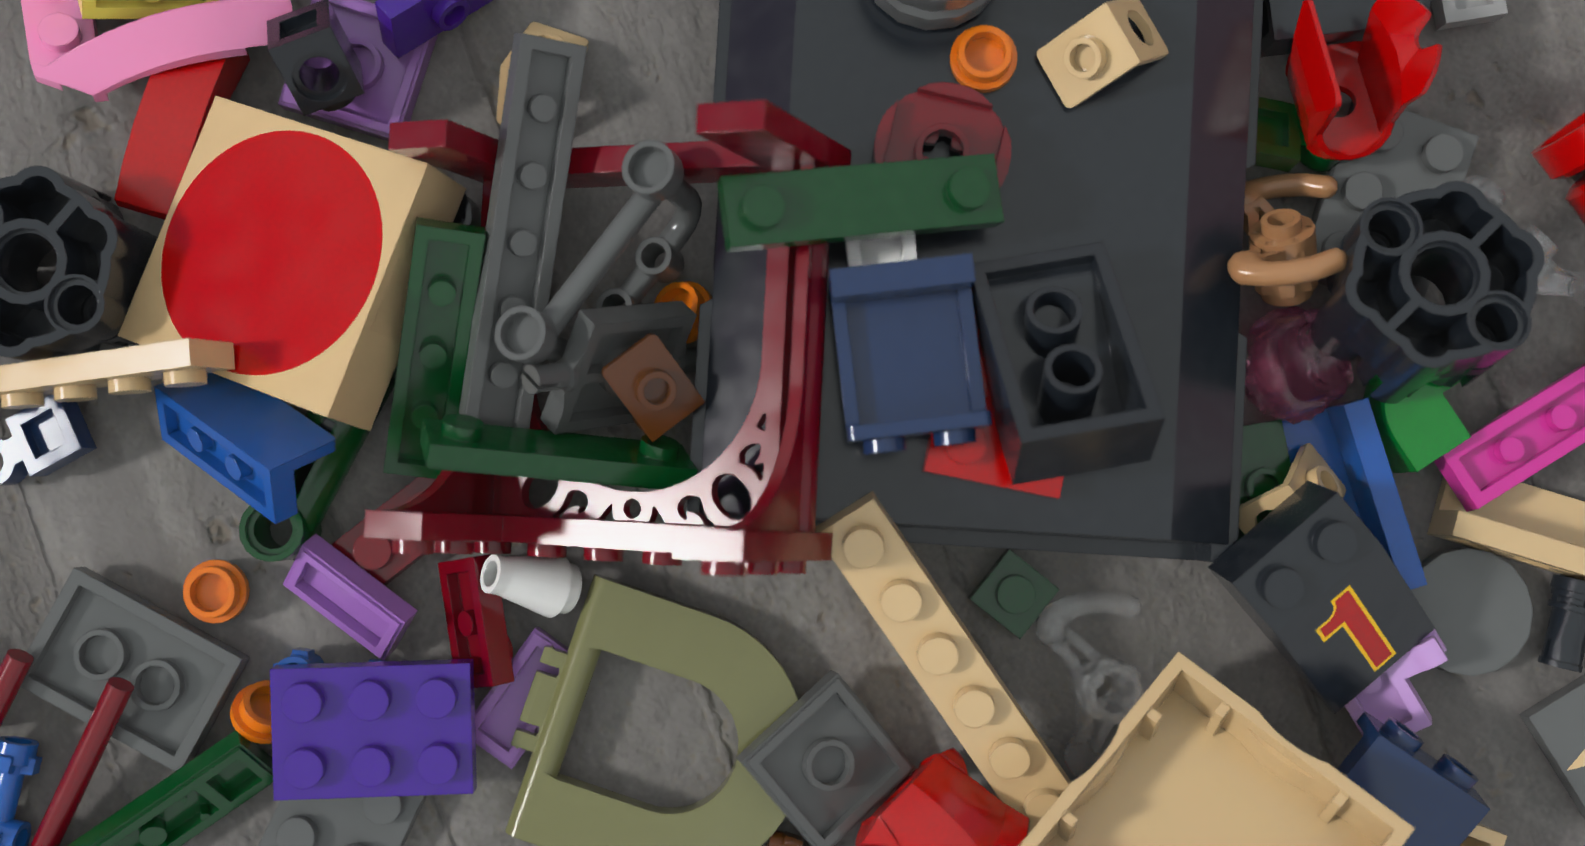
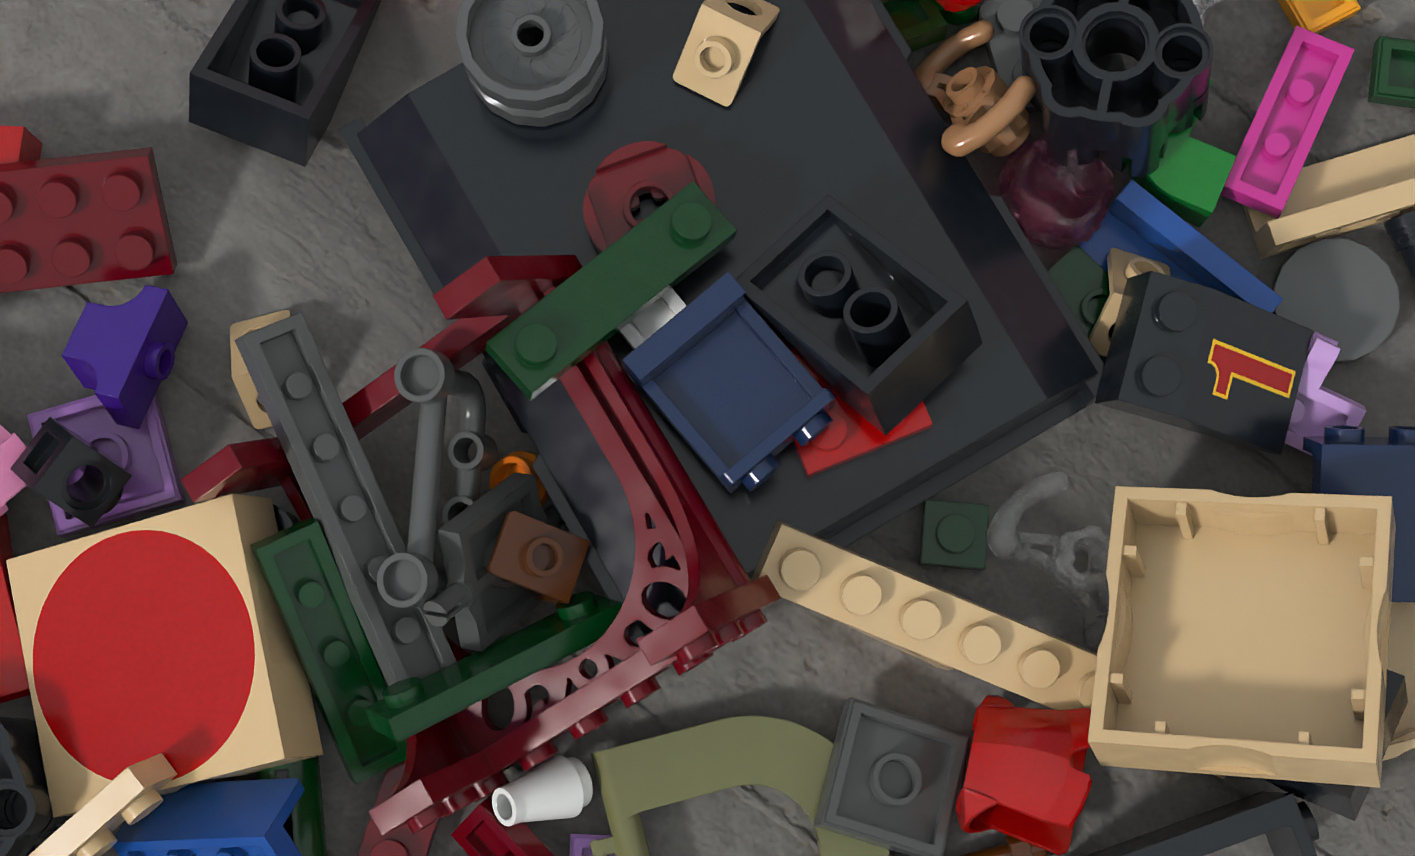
camera: 30 degrees left, 5 degrees down
orange plate [950,25,1018,93] -> none

